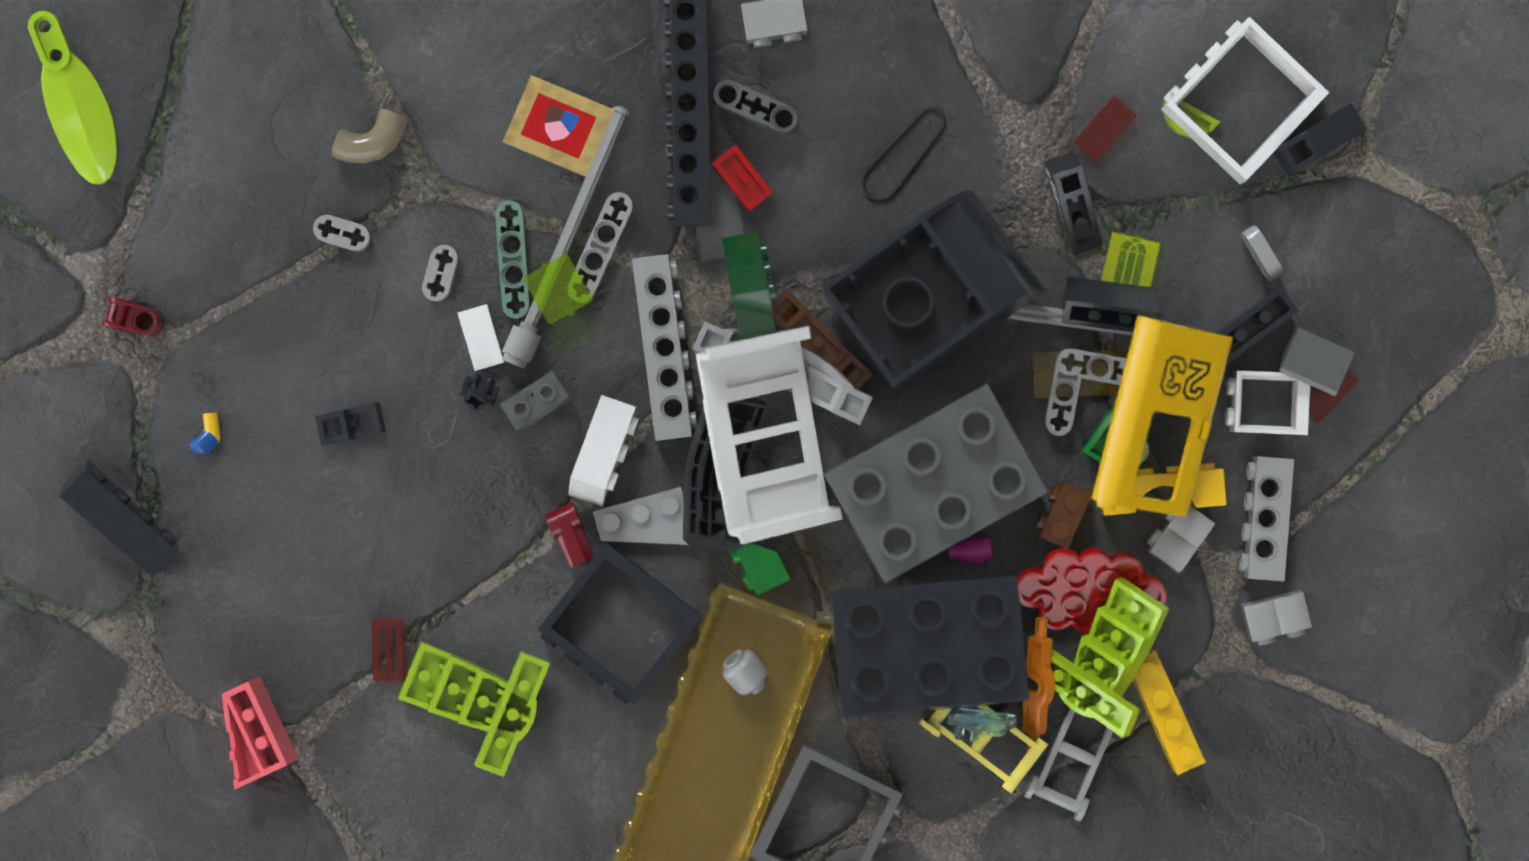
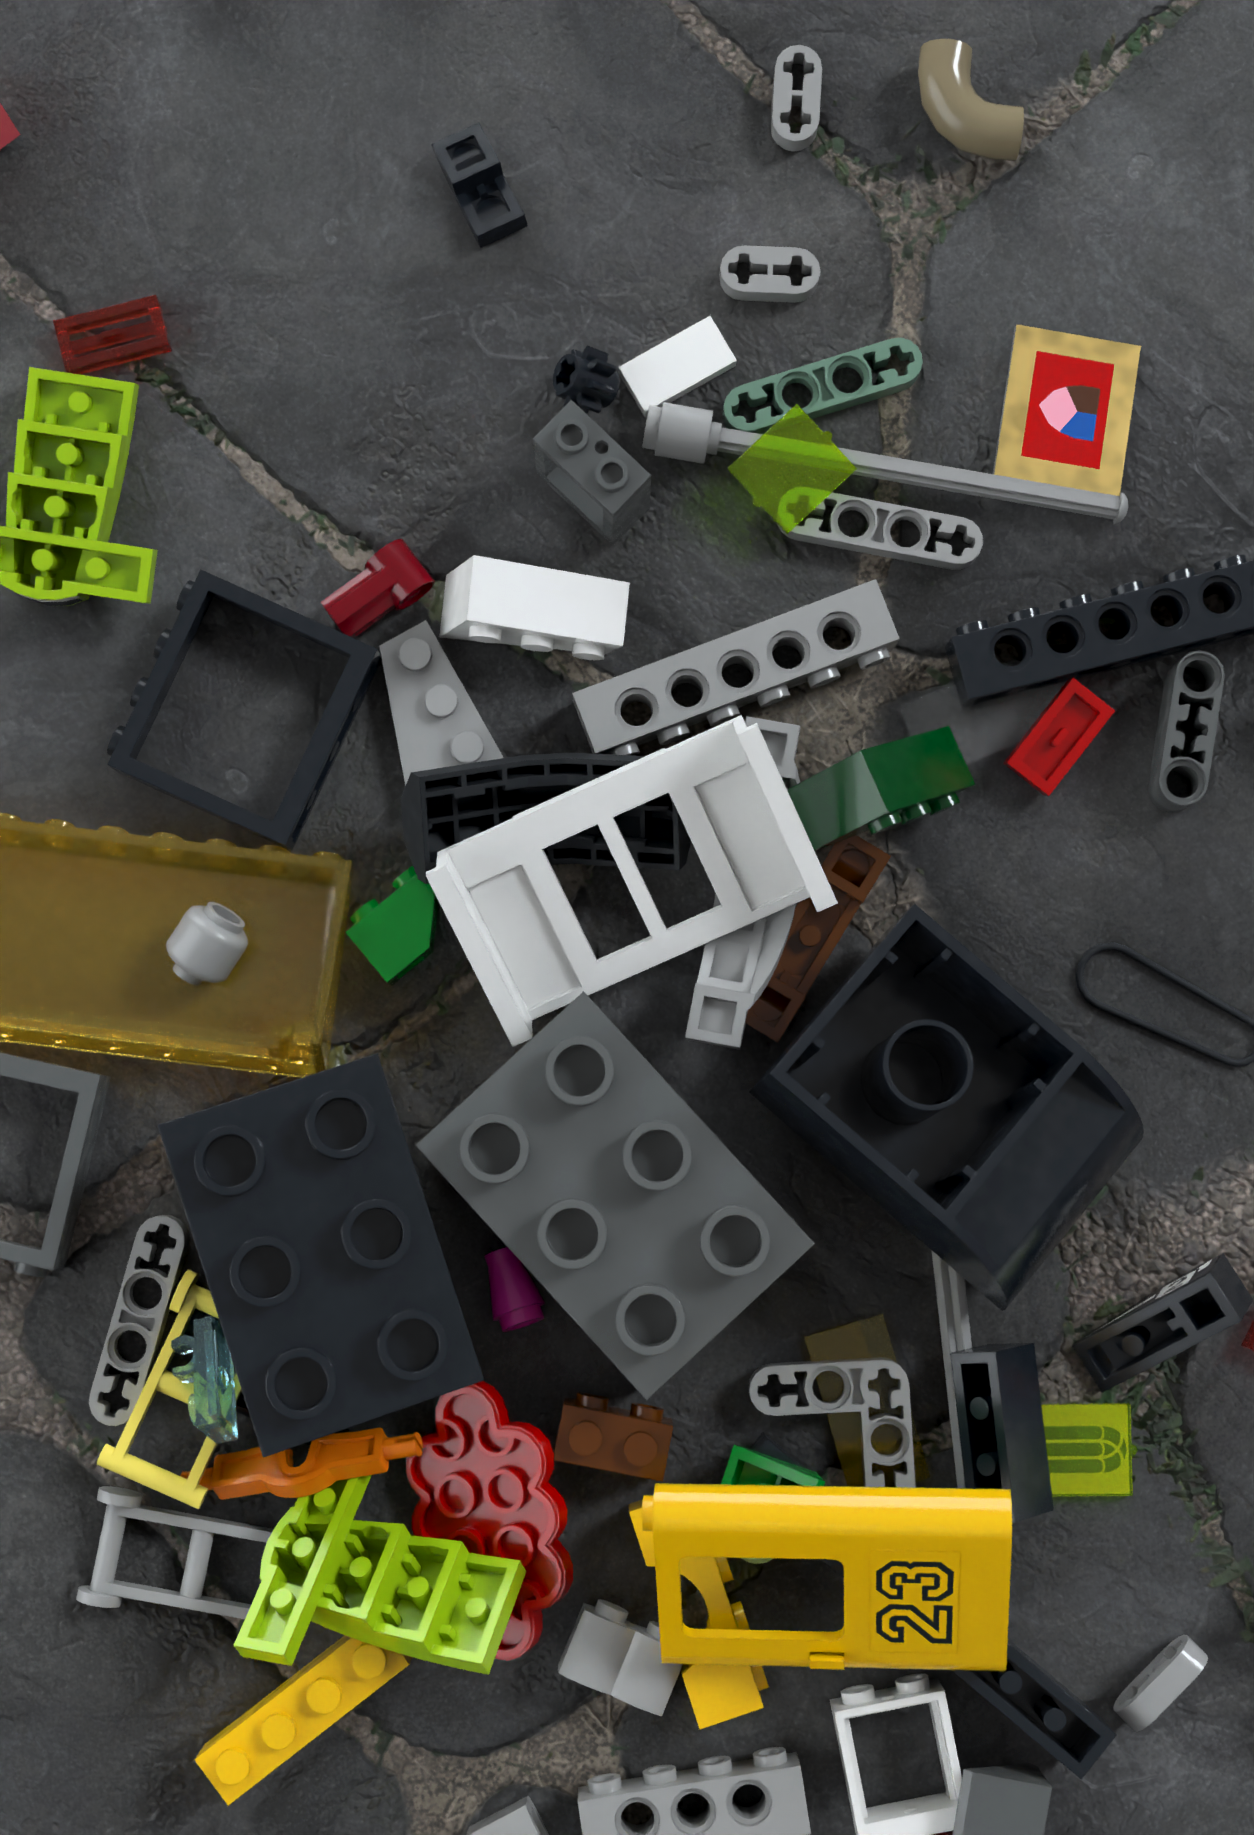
camera: 75 degrees right, 5 degrees down
none -> light grey beam [89,1215,189,1426]

